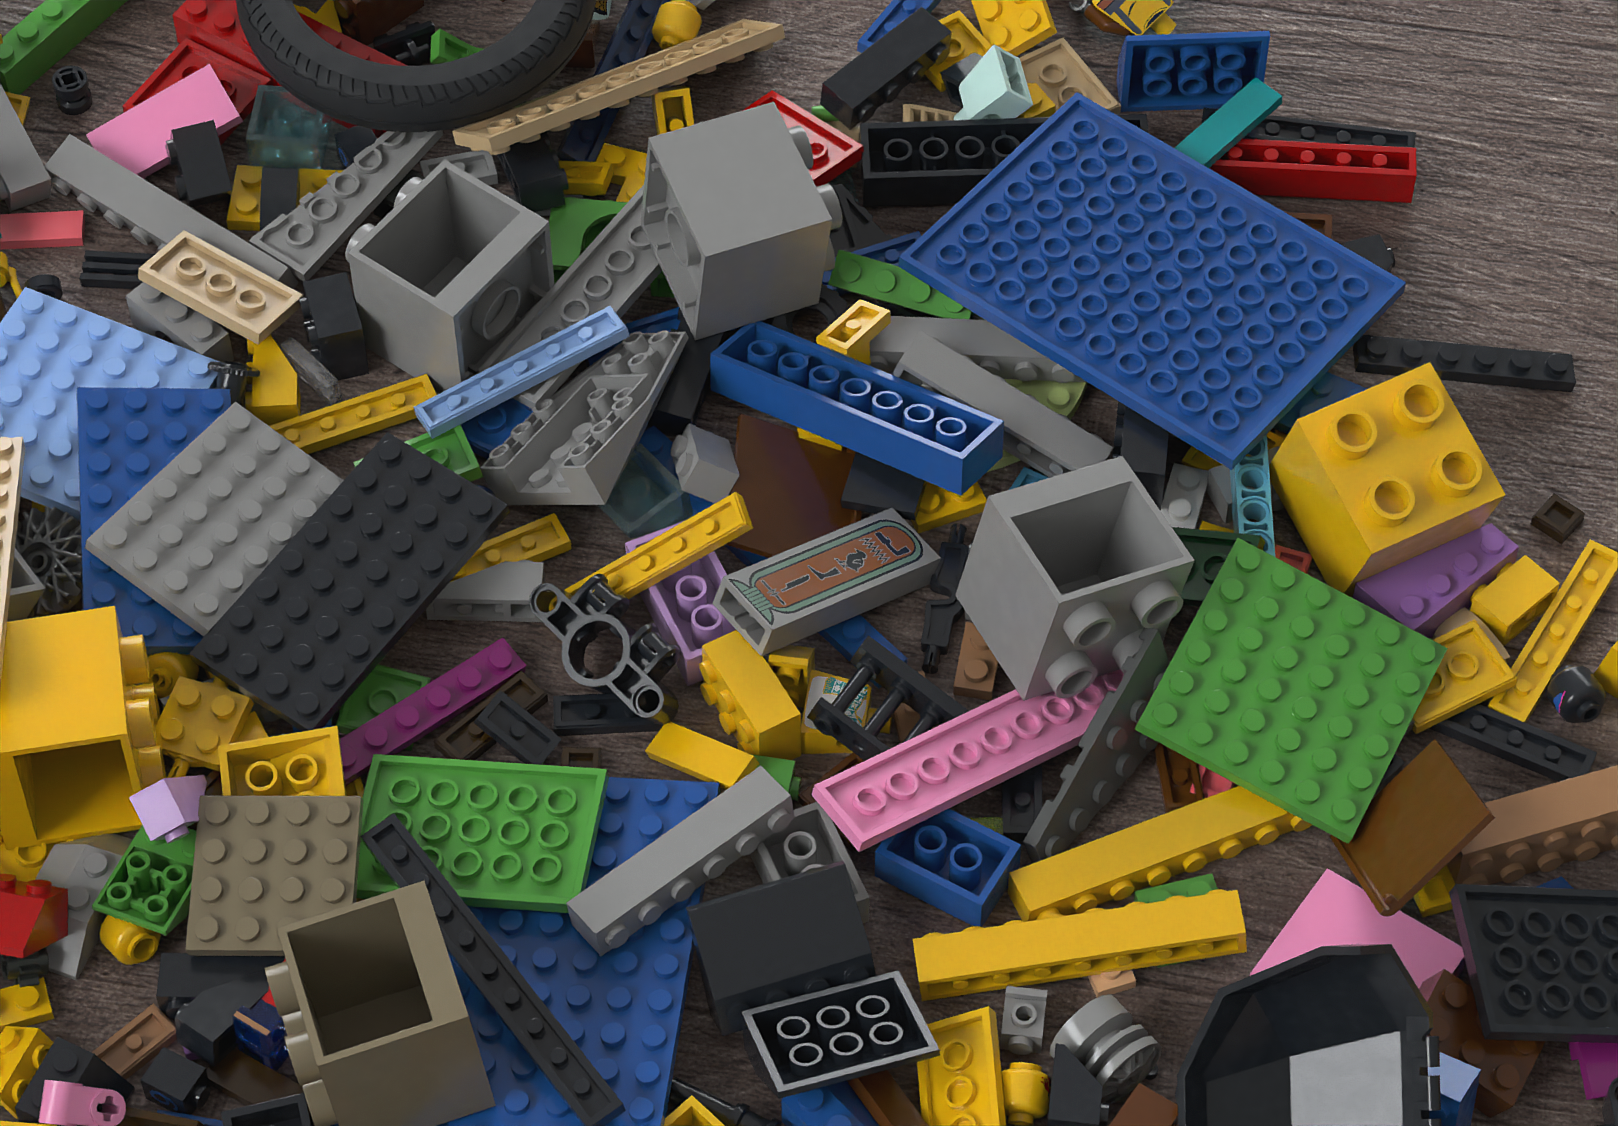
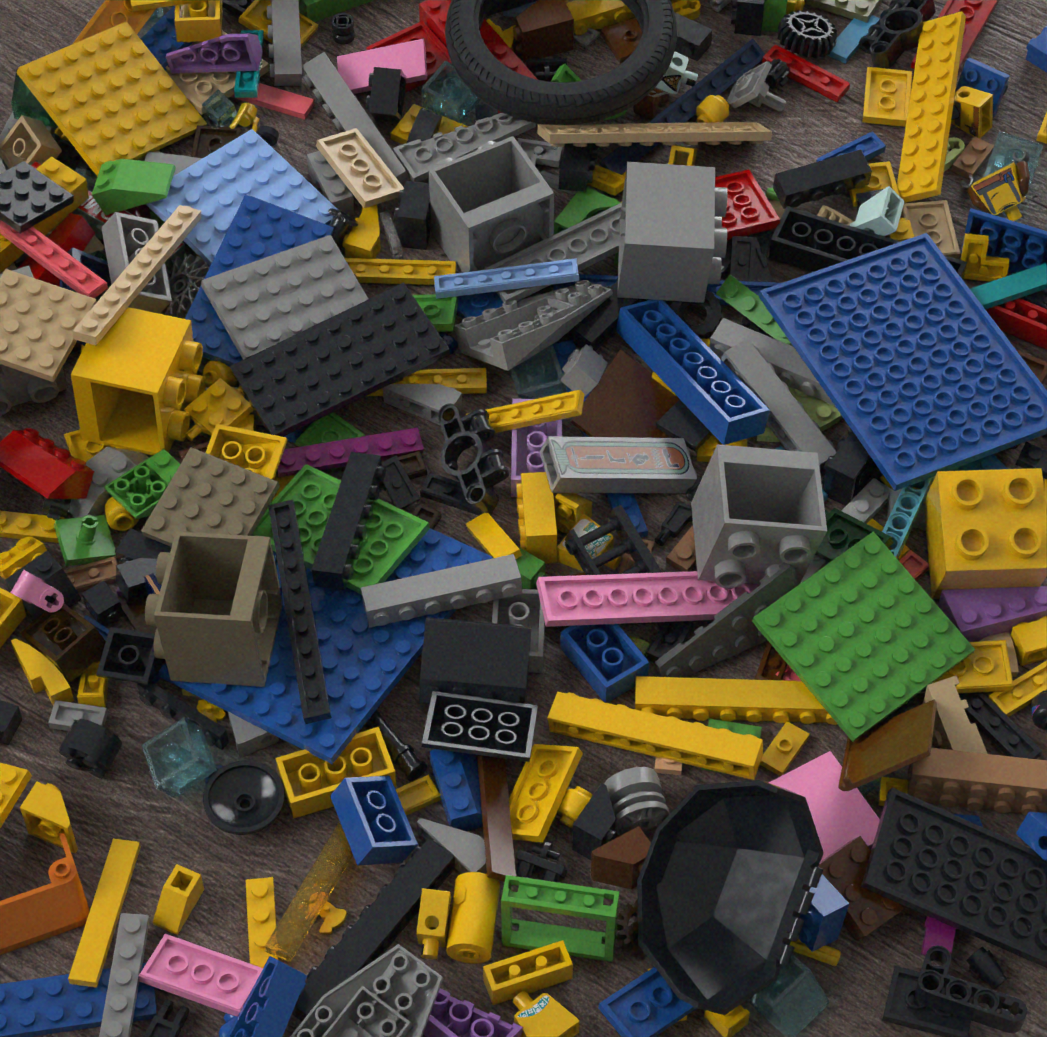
camera: 25 degrees right, 0 degrees up
black tile [79,250,155,289] -> none
lavender slope [129,775,207,844] -> none
yellow slope [816,299,891,365] -> none
light grey brick [1000,986,1047,1055] -> none
none -> bright green tile [54,515,116,566]
none -> black brick [311,452,386,590]
none -> yellow plate [760,721,810,776]
none -> tan wedge [923,676,987,754]
none -> yellow plate [961,233,1009,282]

